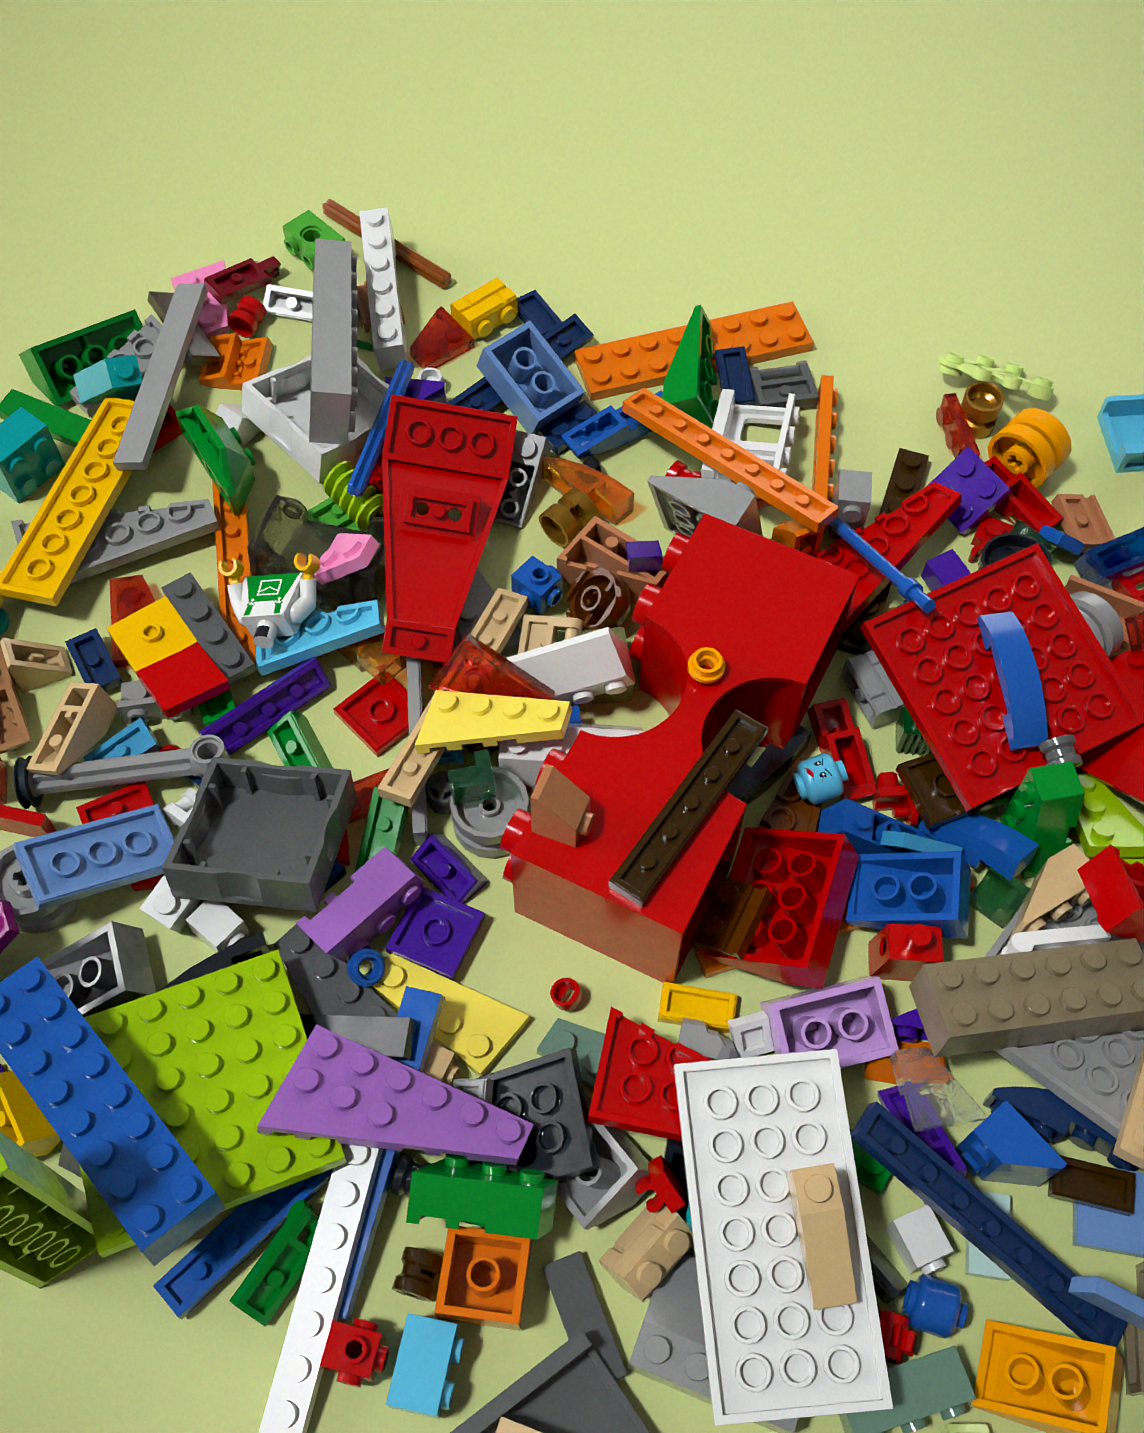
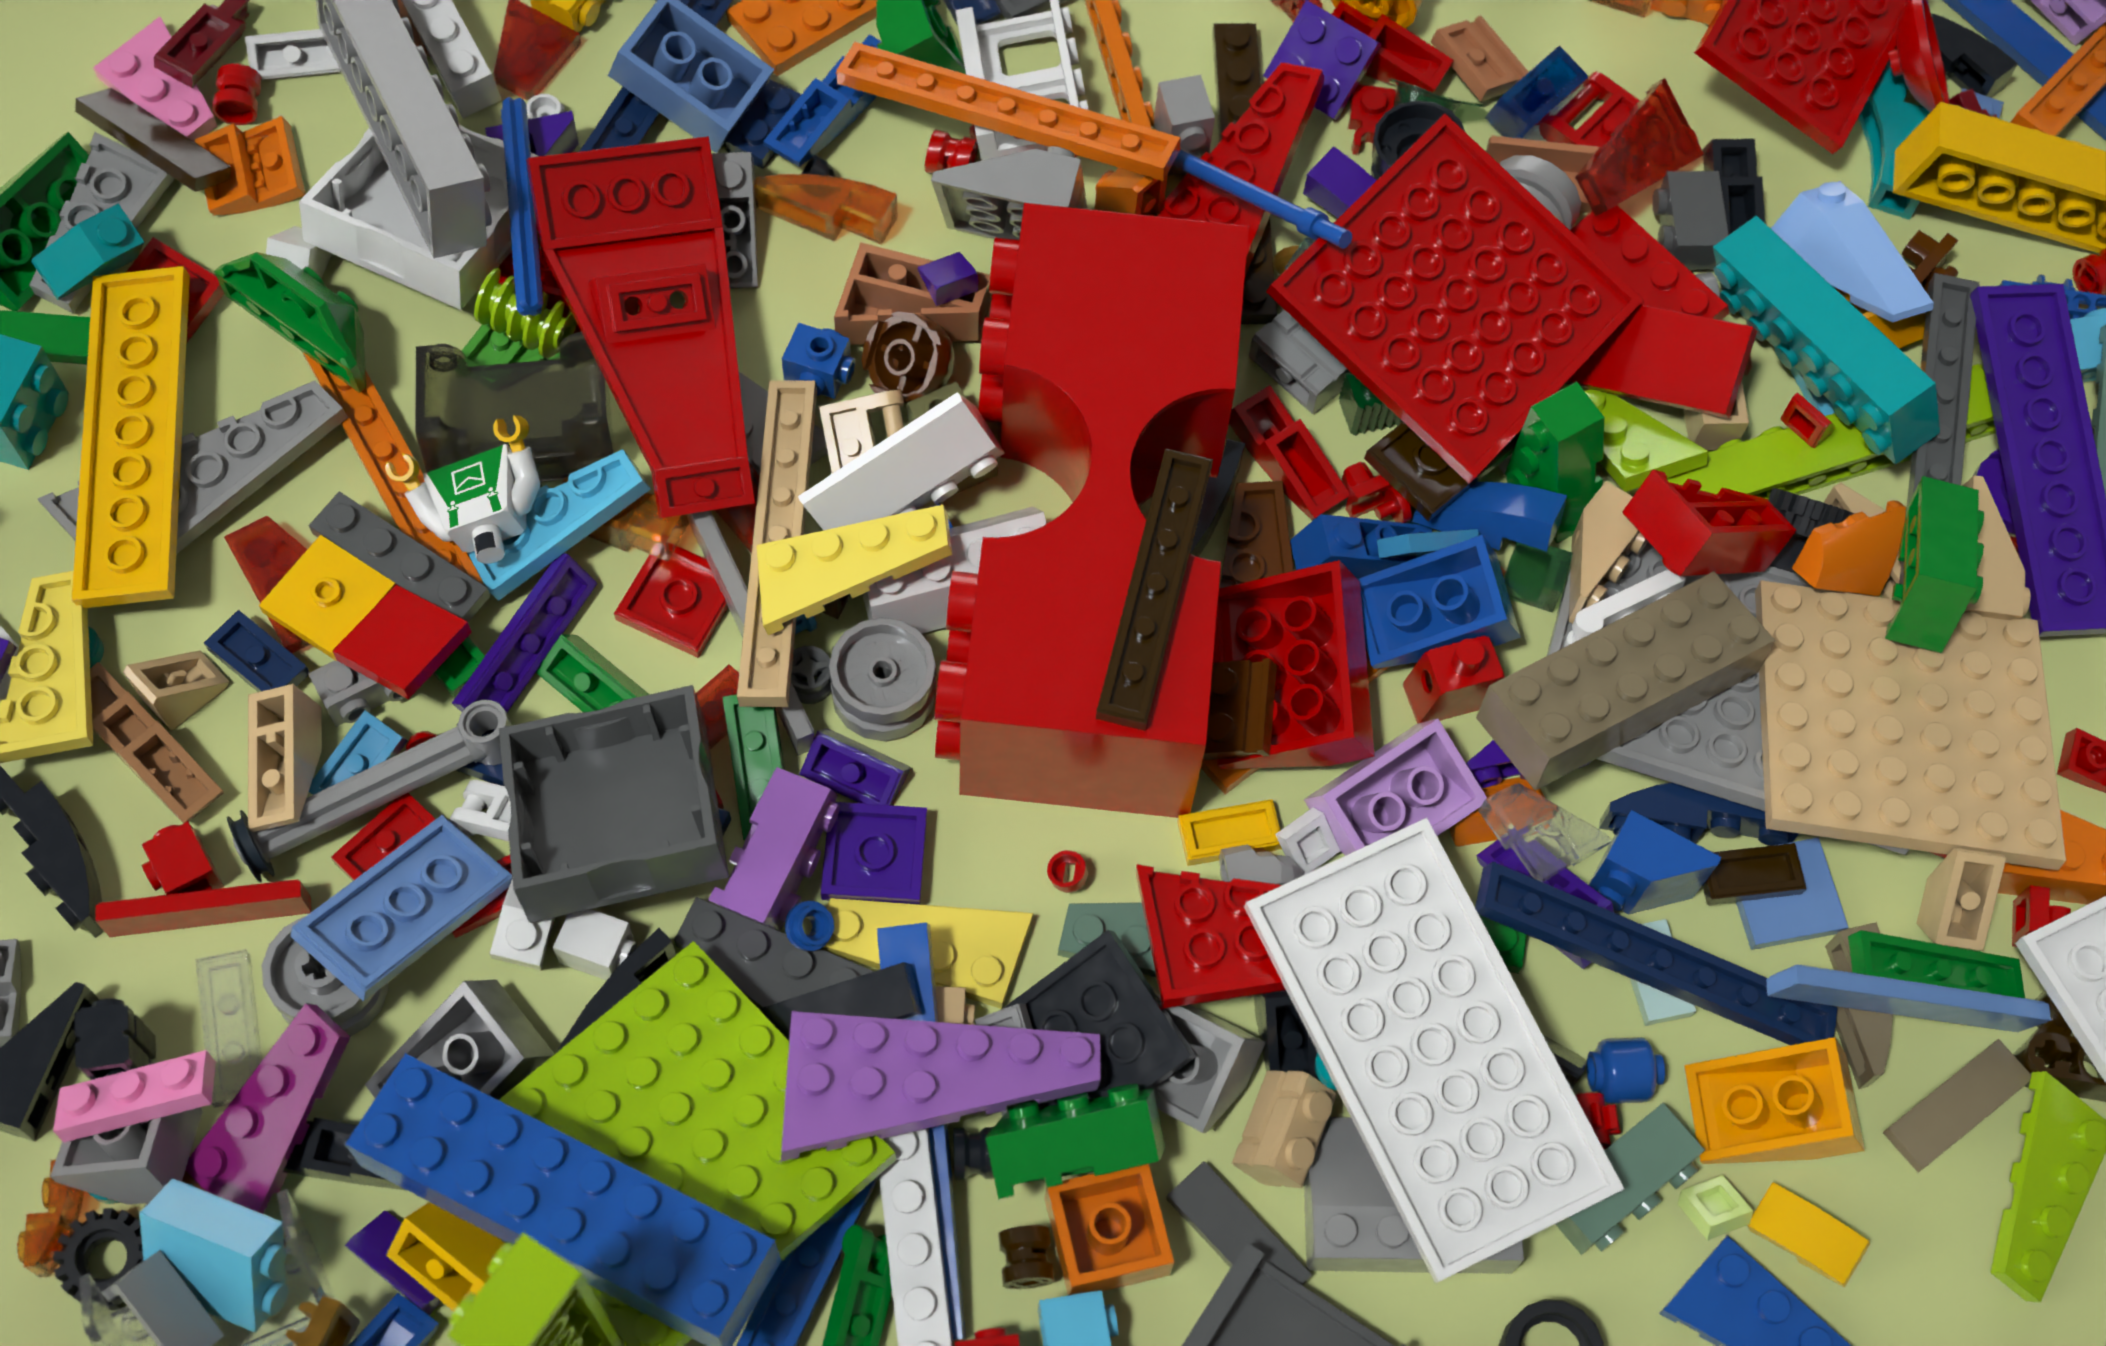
camera: 25 degrees left, 5 degrees up
light grey tile [113,283,208,470] -> none
bright pink wing [314,533,379,585] -> none
clear red wing [428,633,555,700] -> none
clear green panel [447,749,496,805] -> none
nougat slope [530,764,595,848] -> none
pearl gold wheel [539,488,599,547] -> none
red tile [635,1155,685,1214] -> none
light orange plate [688,647,725,684] -> none
tan slope [786,1163,857,1310] -> none
medium azure head [793,753,848,805] -> none
white brick [886,1205,954,1275] -> none
blue slope [977,612,1047,751] -> none
blue tile [1038,525,1085,555] -> none
dark grey wheel [1038,735,1083,768] -> none

